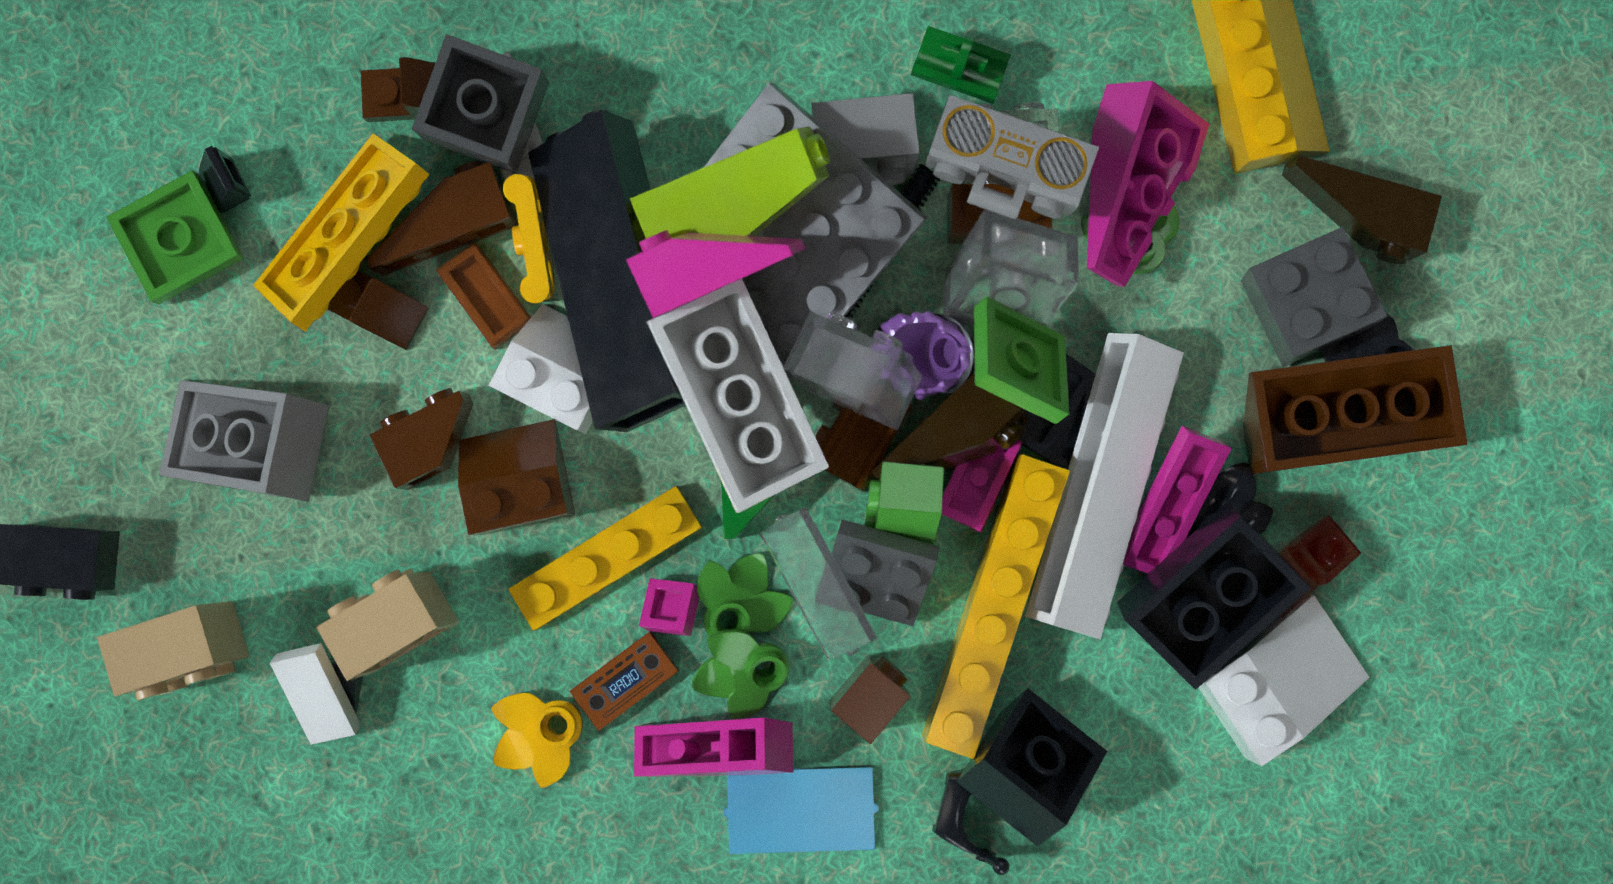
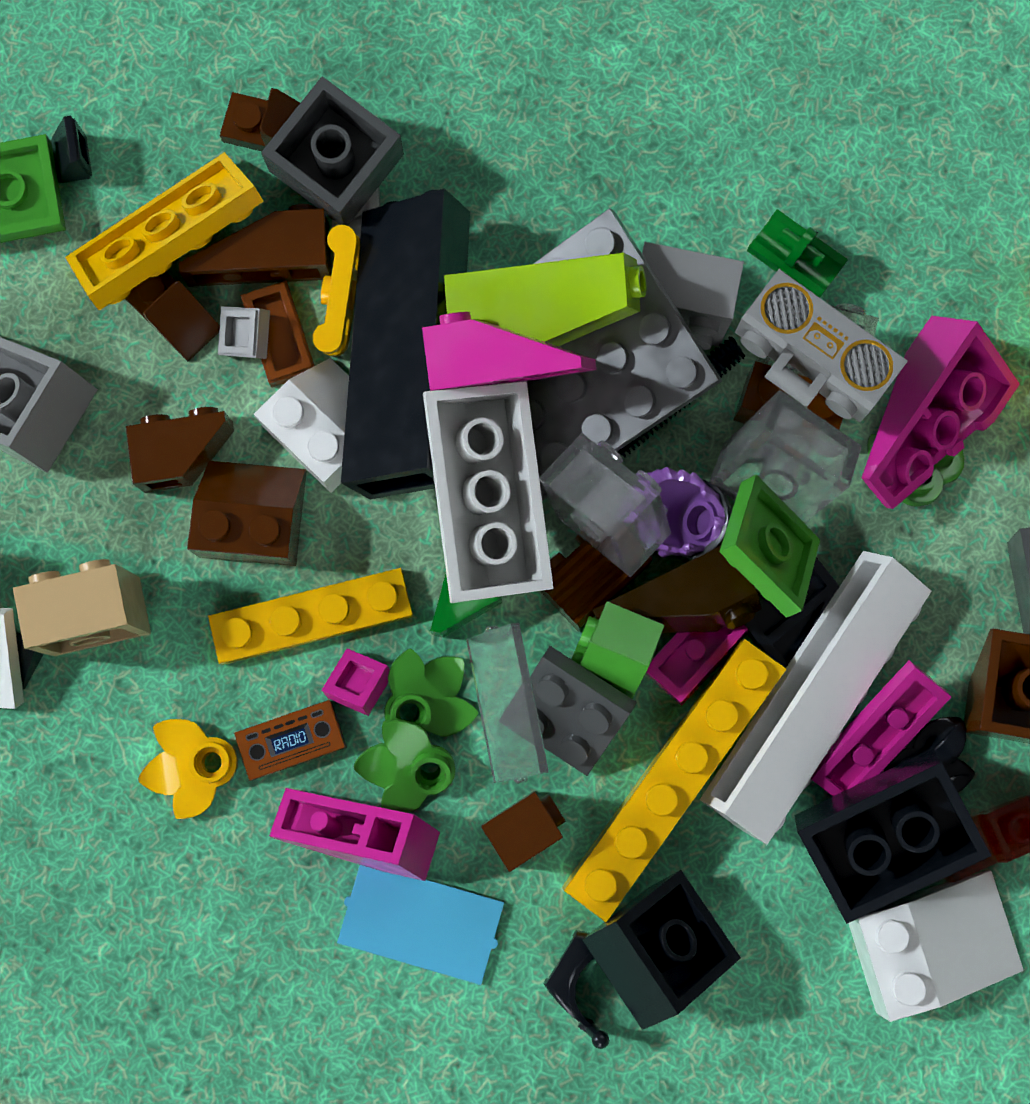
camera: 15 degrees right, 5 degrees down
none -> light grey tile [218,306,270,359]

